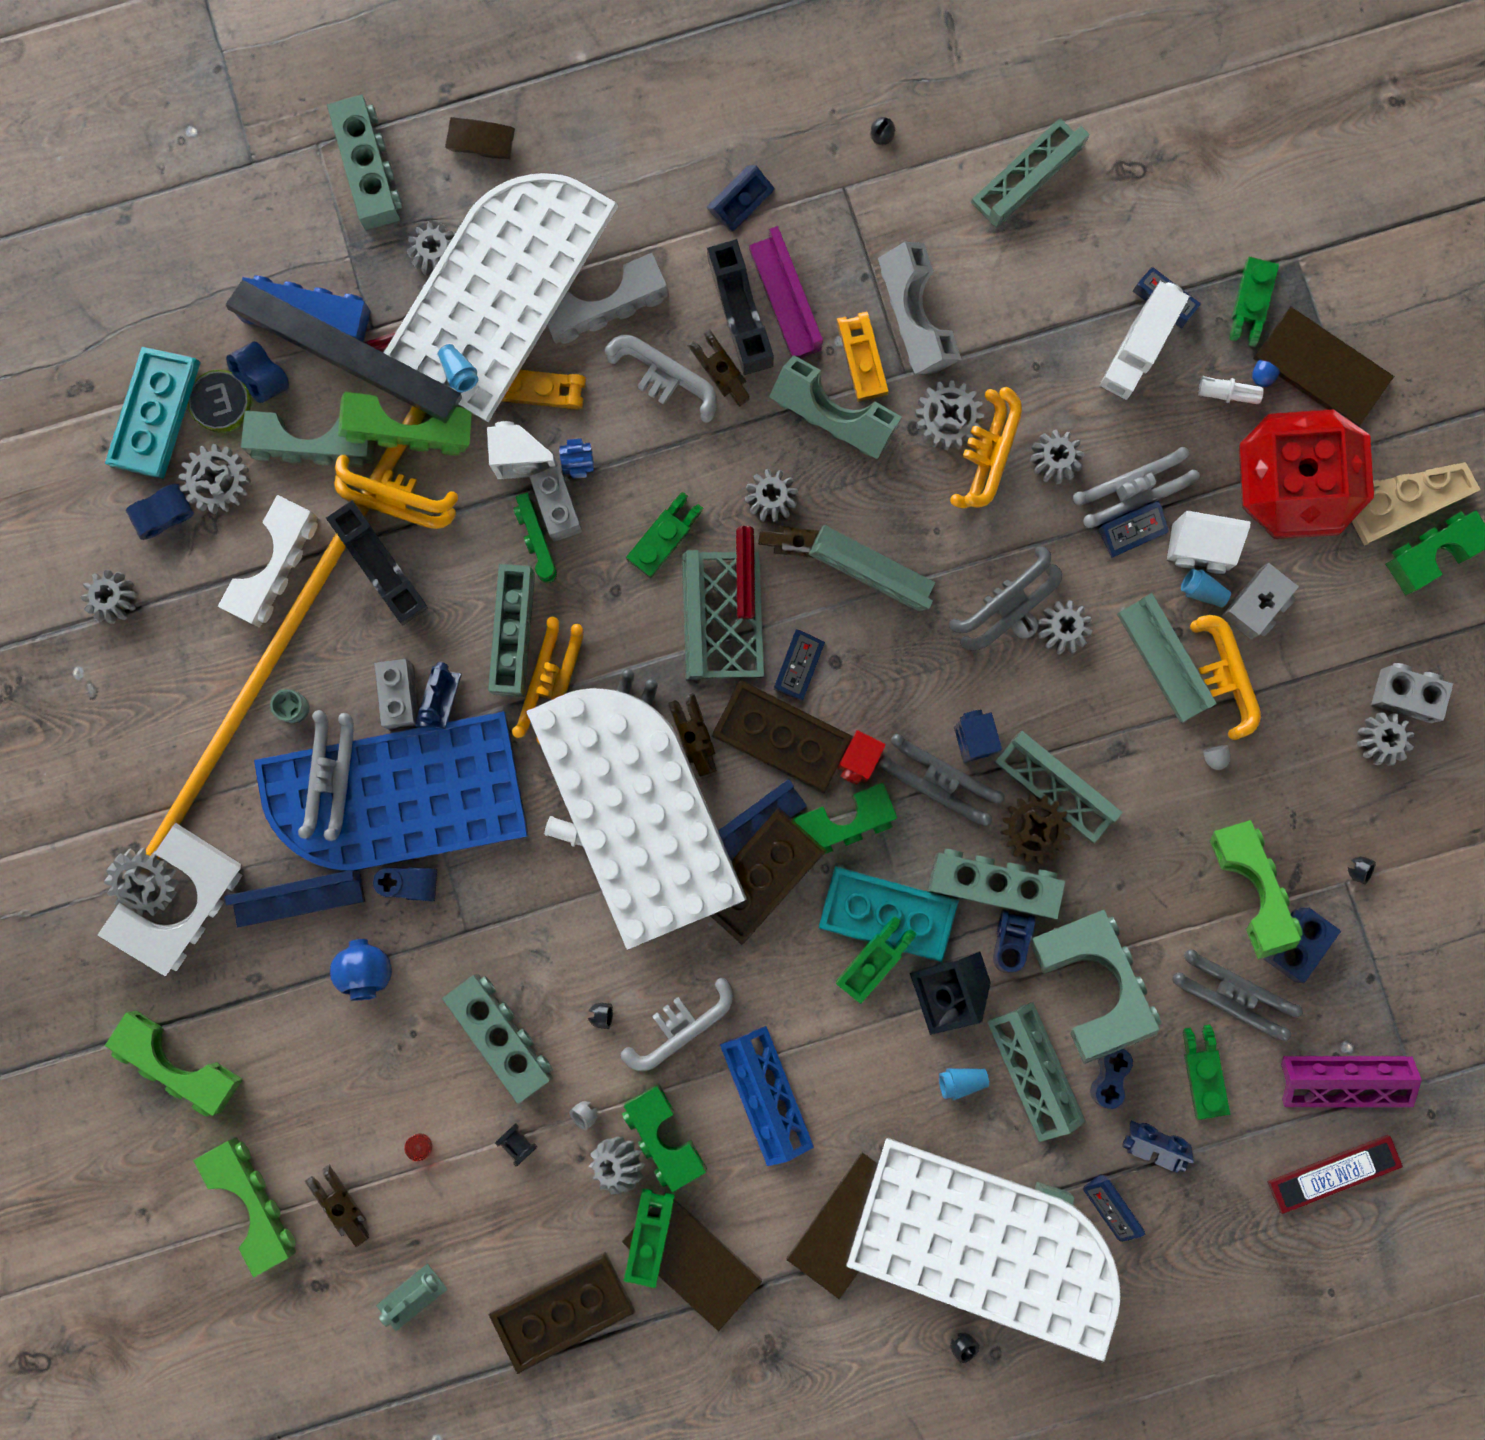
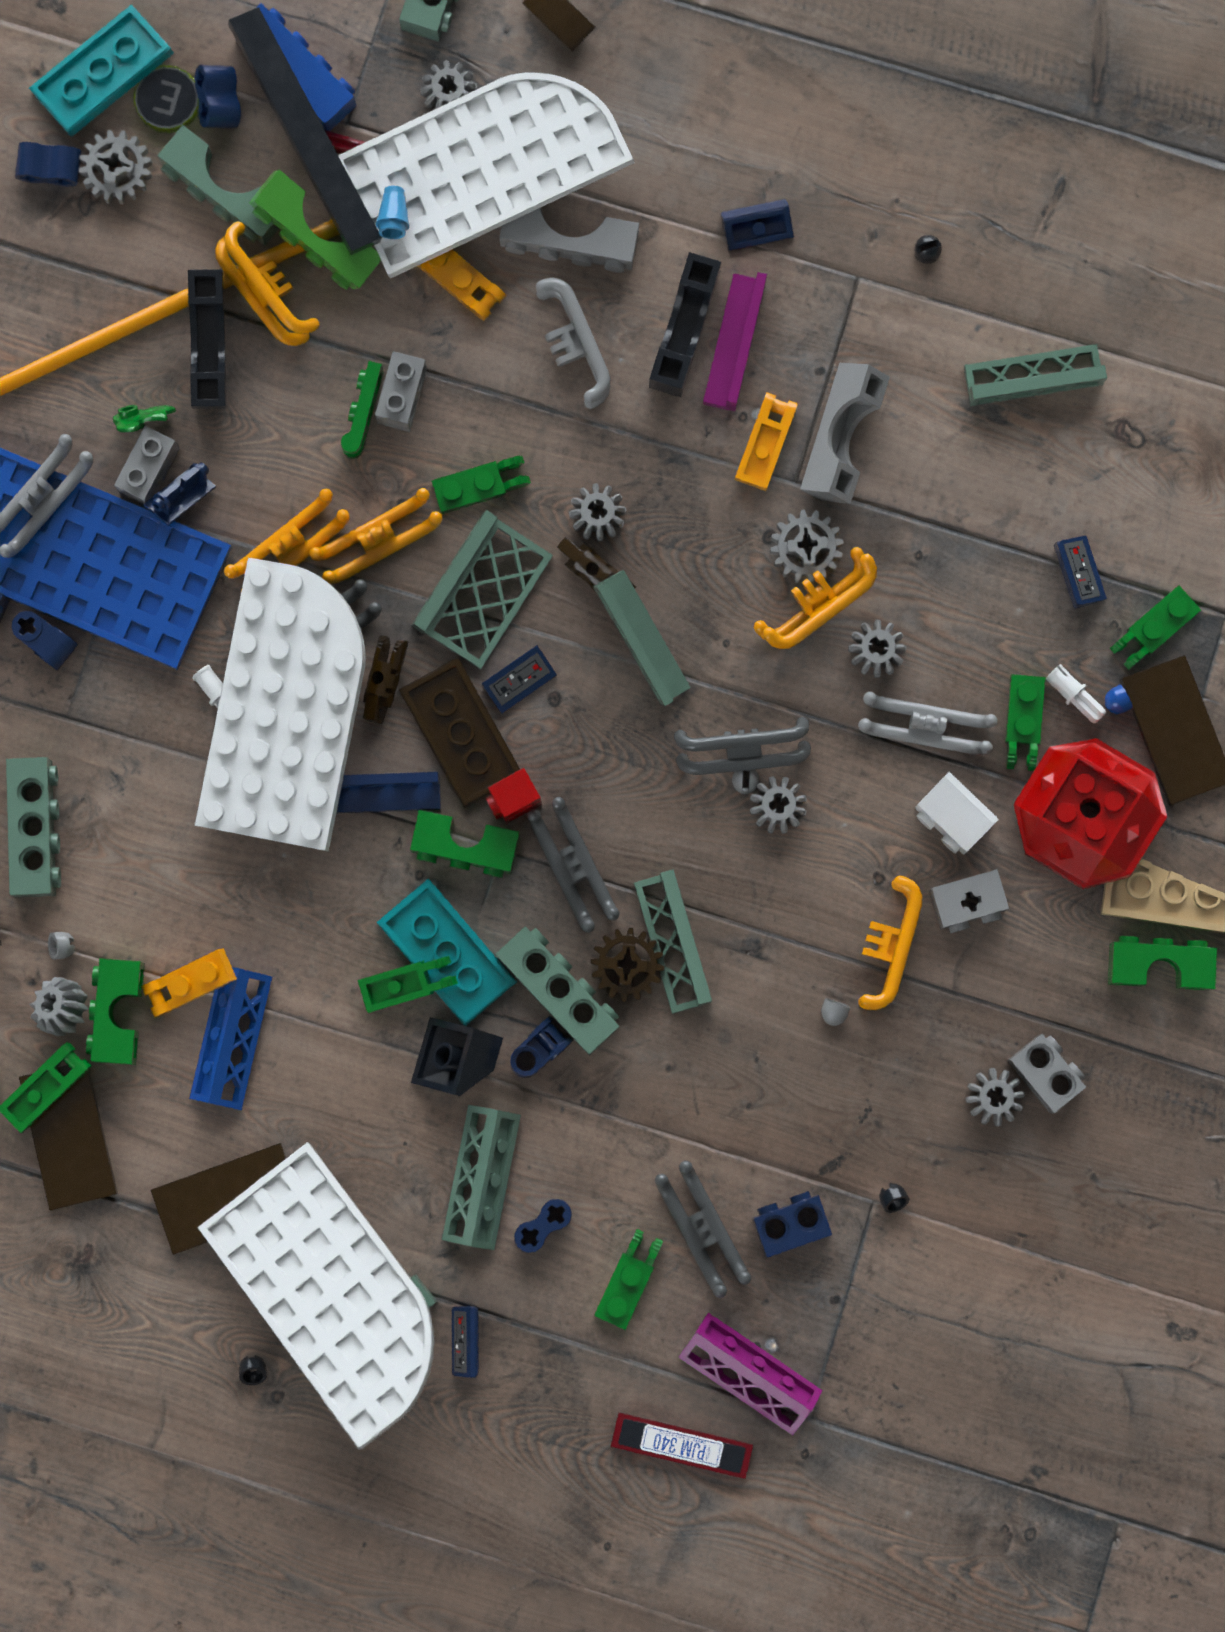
camera: 30 degrees right, 0 degrees up
white arch [218,495,318,628] -> none
sand green wheel [270,689,309,724] -> none
white slope [487,421,558,479] -> none
sand green brick [488,564,535,697] -> none
blue gear [559,438,594,479] -> none
black hinge [588,1003,613,1029] -> none
light grey piece [621,978,733,1071] -> none
dark brown hinge [687,330,750,407] -> none
dark brown tile [709,808,827,945] -> none
dark red axle [736,526,755,619] -> none
sand green arch [769,355,902,459] -> none
dark azure cone [939,1068,989,1101] -> none
dark blue brick [954,709,1002,763] -> none
sand green arch [1031,910,1161,1064] -> none
slope [1098,500,1169,558] -> none
white arch [1099,281,1189,400] -> none
sand green fence [1117,593,1217,723] -> none
dark blue hinge [1122,1120,1194,1173] -> none
dark azure cone [1181,568,1231,608] -> none
bright green arch [1210,820,1302,959] -> none
none -> green plate [112,405,176,432]
none -> light orange plate [141,948,237,1018]
none -> light orange piece [309,488,443,585]
none -> green hinge [1005,674,1045,771]

